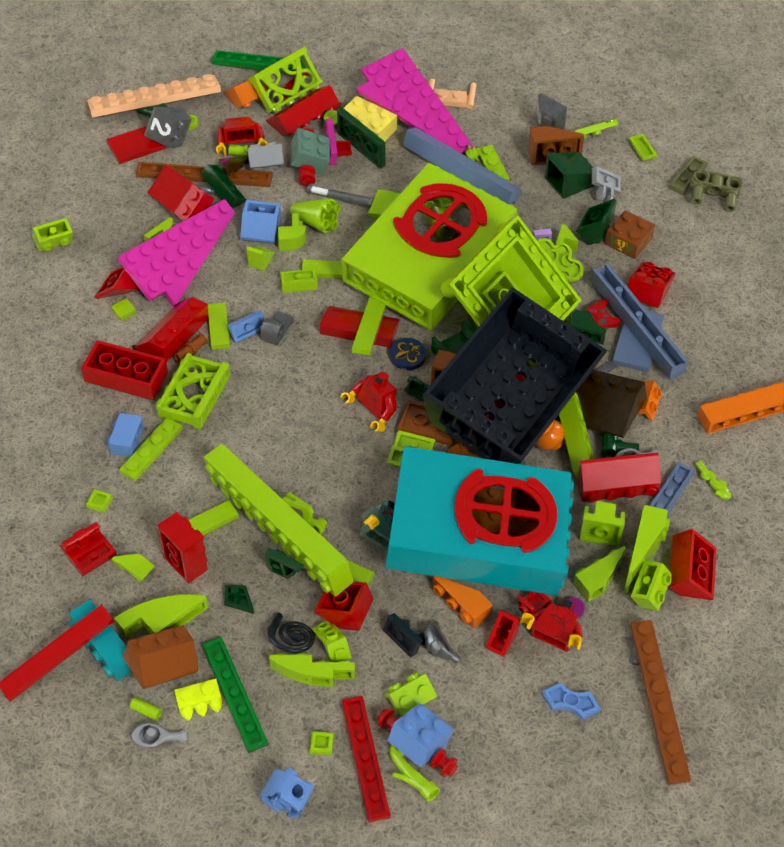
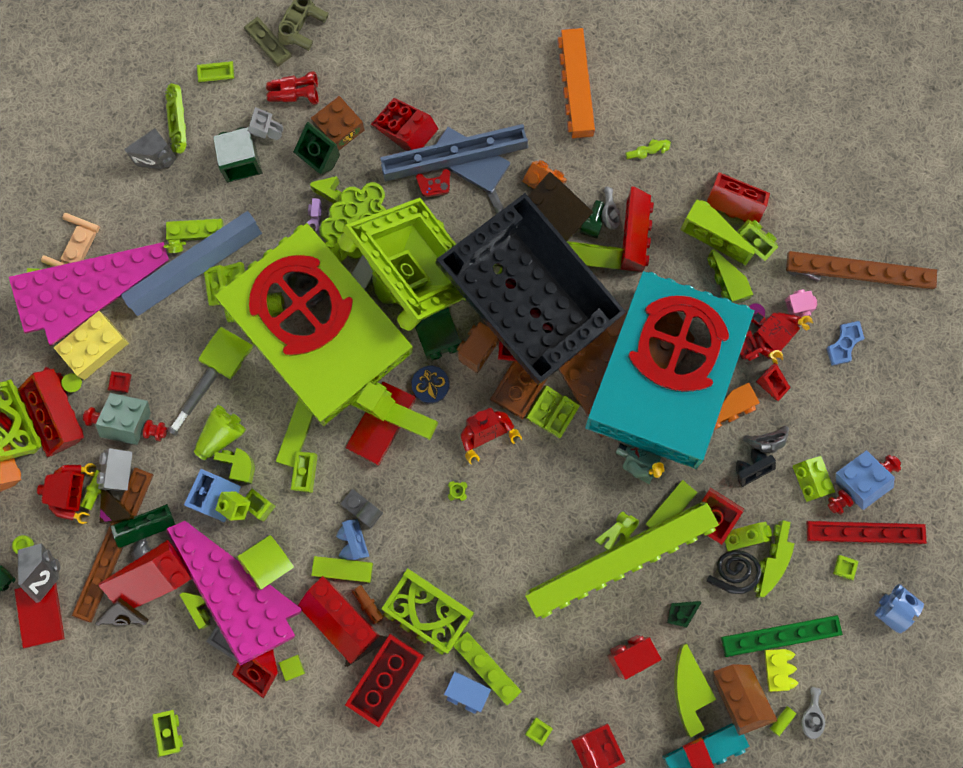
camera: 75 degrees left, 25 degrees up
lime slope [111,554,155,582] -> none
lime tile [189,500,239,535] -> none
dark green wing [265,548,303,579] -> none
dark pink tile [324,118,338,166] -> none
dark green tile [337,107,386,169] -> none
lime plant [389,744,440,802] -> none
dark green hinge [404,376,430,402] -> none
dark orange slope [528,126,584,166] -> none
dark green arch [570,309,607,345] -> none
lime panel [579,501,625,547] -> none
sand blue tile [649,462,696,516] -> none
none -> tile [95,598,149,626]
none -> lime brick [215,491,251,521]
none -> lime slope [237,535,294,590]
none -> red piece [266,71,319,105]
none -> lime brick [356,382,396,421]
none -> lime plate [448,481,467,501]
none -> bright pink brick [785,290,817,317]

